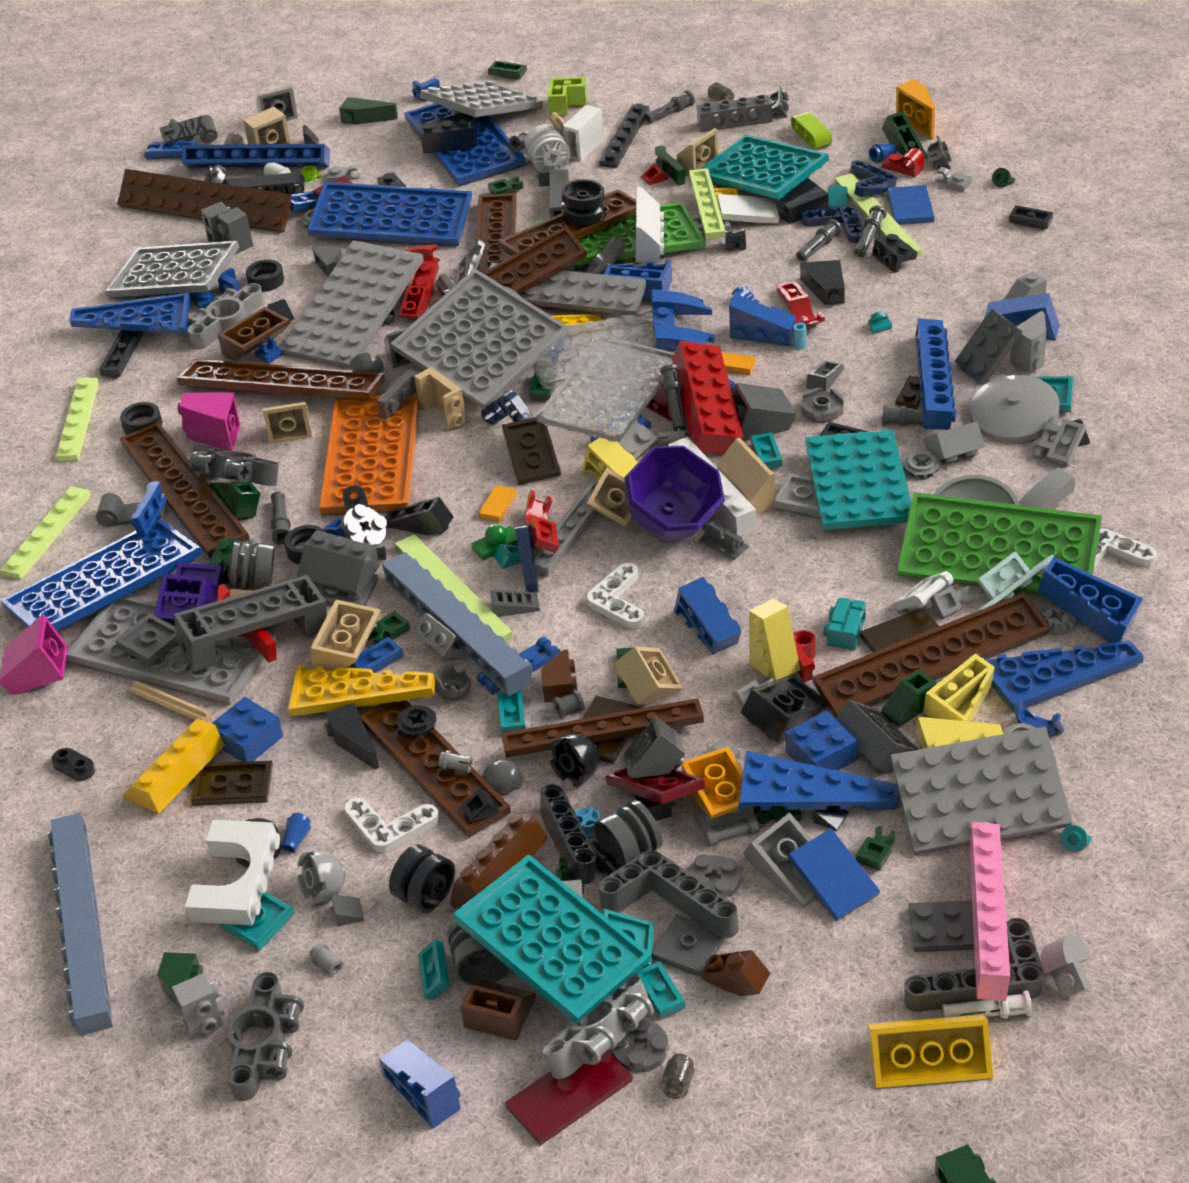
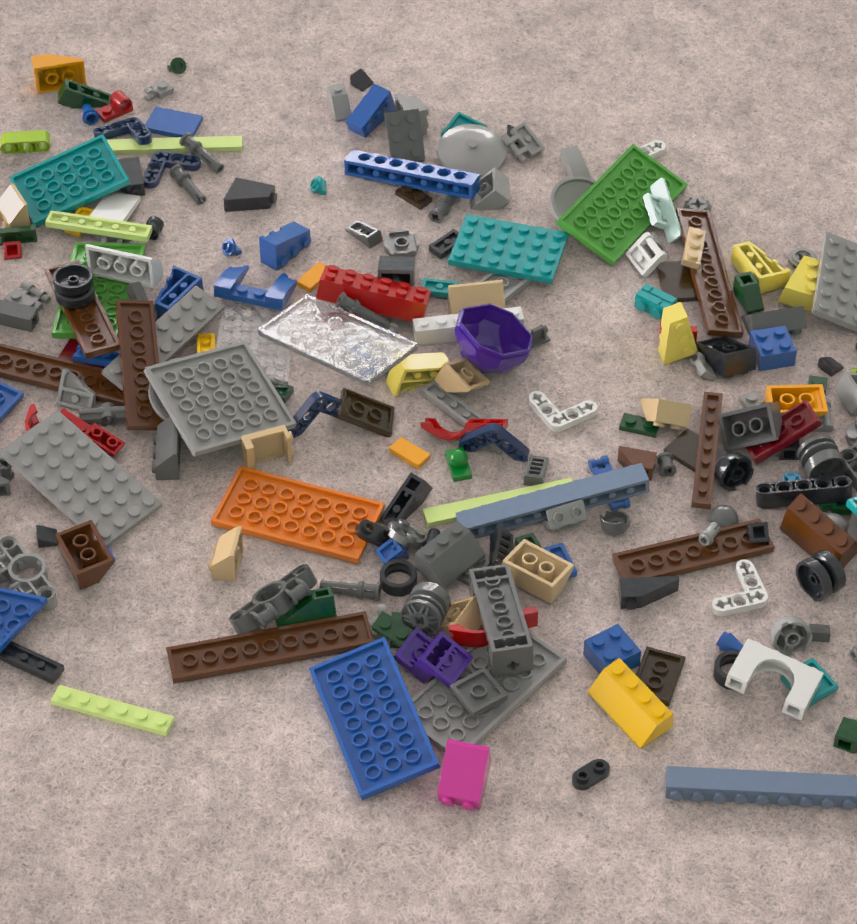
camera: 75 degrees left, 5 degrees up
yellowish green plate [0,486,91,580] -> none
dark grey door [96,493,167,526] -> none
black tyre [120,402,163,435] -> none
blue plate [130,481,167,536] -> none
tan axle [130,681,211,722] -> none
reddish brown plate [177,359,385,401] -> none
dark pink slope [177,393,241,451] -> none
yellow wing [288,664,435,717] -> none
dark grey hair [350,352,384,373] -> none
dark grey plate [377,369,419,419] -> none
black gear [397,705,437,738] -> none
teal slope [494,544,521,569] -> none
teal plate [497,690,526,733] -> none
blue wedge [673,577,741,655] -> none
blue wing [738,751,899,810] -> none
red piece [776,281,825,327] -> none
medium azure piece [794,323,806,350] -> none
teal slope [828,186,848,208] -> none
black bracket [872,234,918,273] -> none
light grey gear [904,452,940,479] -> none
dark grey hinge [928,135,952,170] -> none
blue wing [981,640,1144,712] -> none
black plate [1009,205,1053,229] -> none
blue helmet [1014,699,1064,737] -> none
blue wedge [1037,557,1143,642] -> none
none -> black slope [350,68,374,92]
none -> black slope [489,528,513,566]
none -> tan plate [681,226,706,270]

